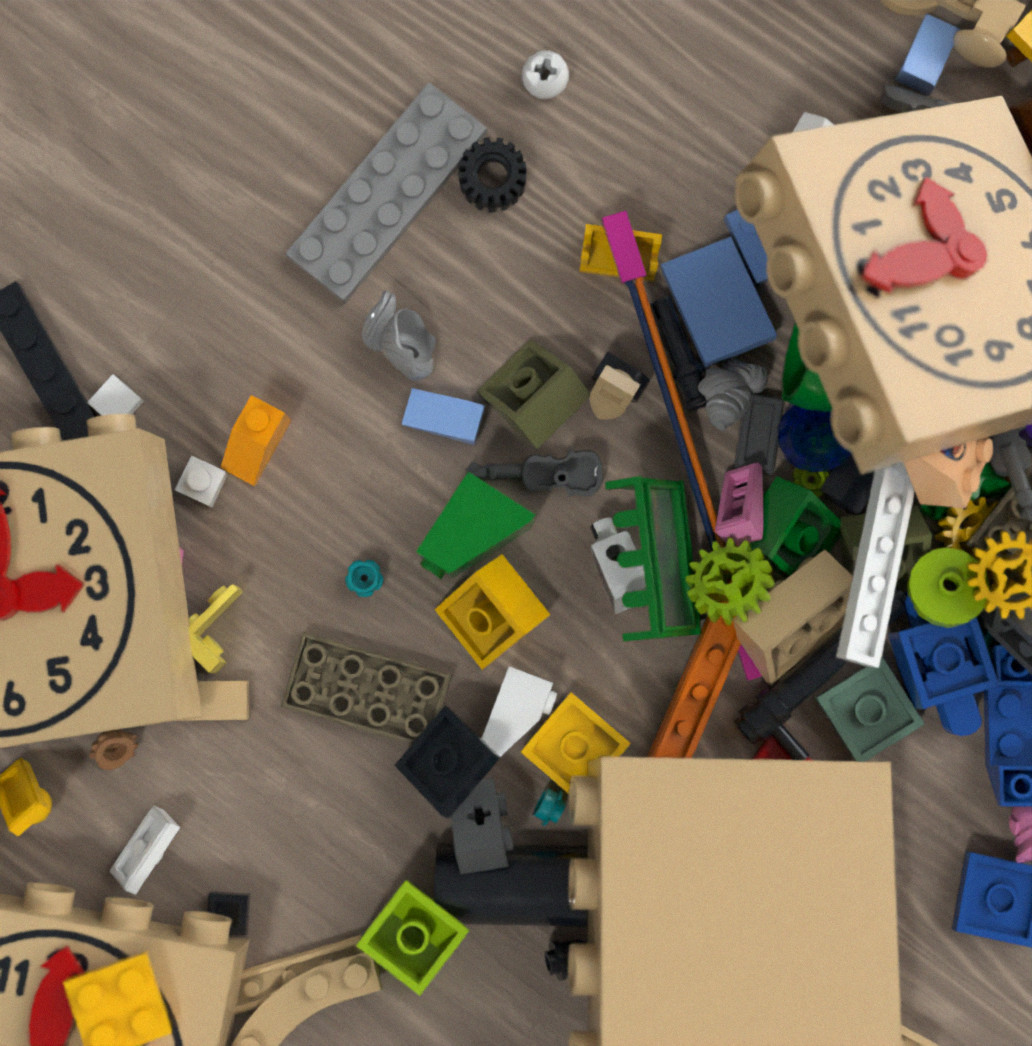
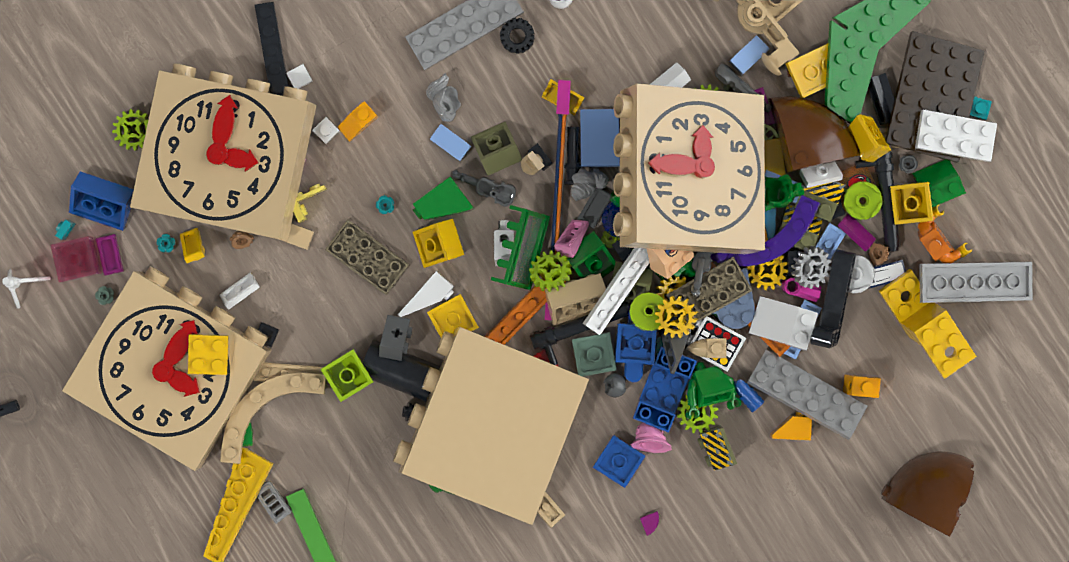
camera: 20 degrees right, 5 degrees up
black plate [394,705,501,819] -> none
teal plate [533,787,567,826] -> none
none -> dark grey piece [604,374,627,398]

